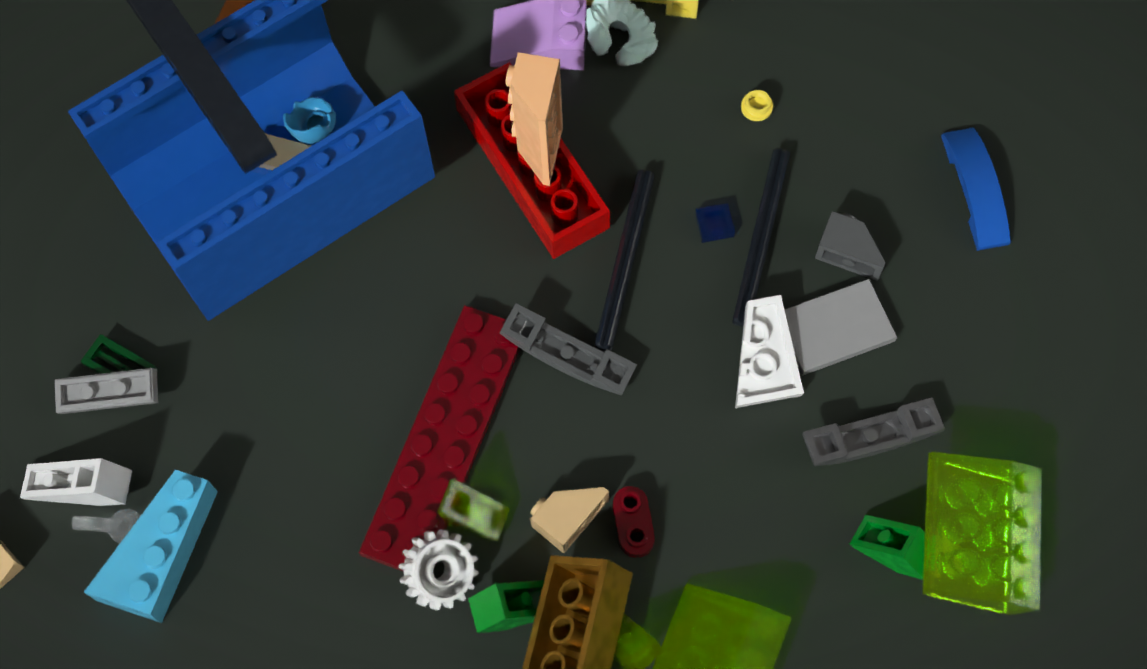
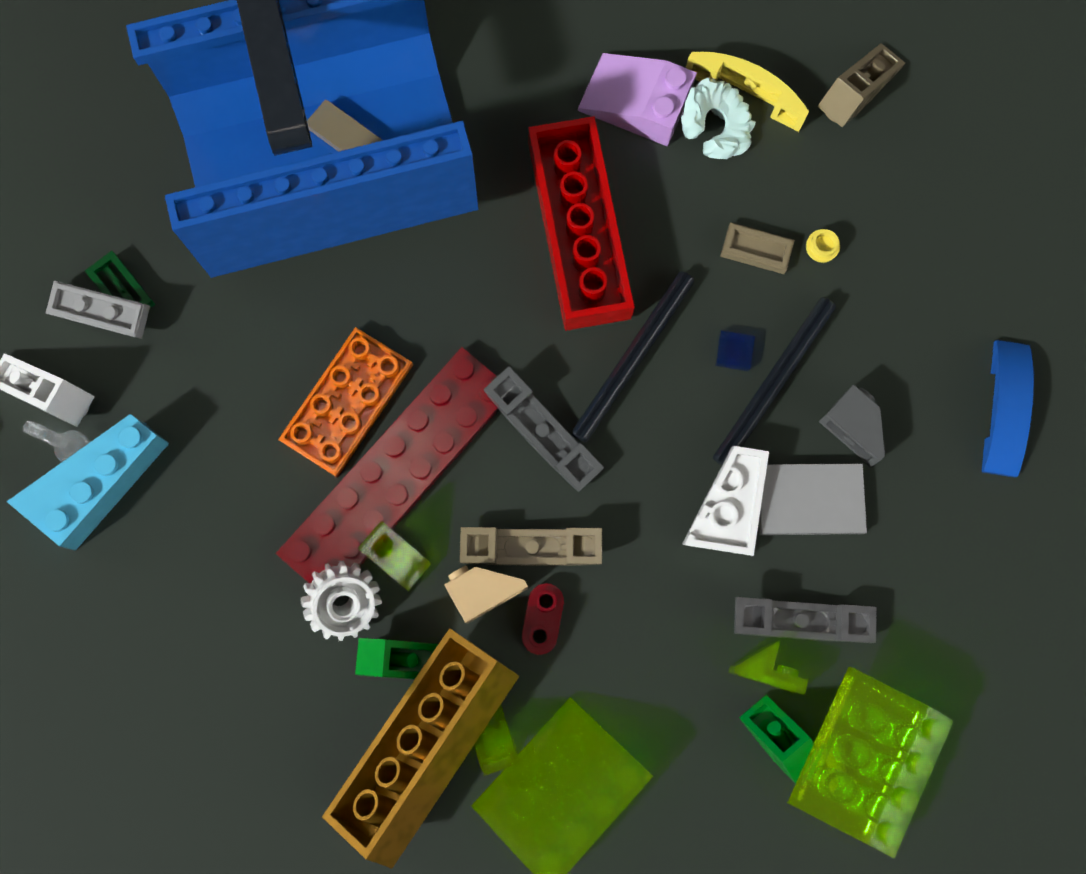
camera: 15 degrees right, 10 degrees up
dark azure hair [283,97,336,144] -> none
light nougat slope [506,52,563,186] -> none
none -> orange tile [278,327,413,478]
none -> dark tan slope [460,527,602,566]
none -> dark tan tile [720,222,795,274]
none -> clear neon green slope [728,641,808,694]

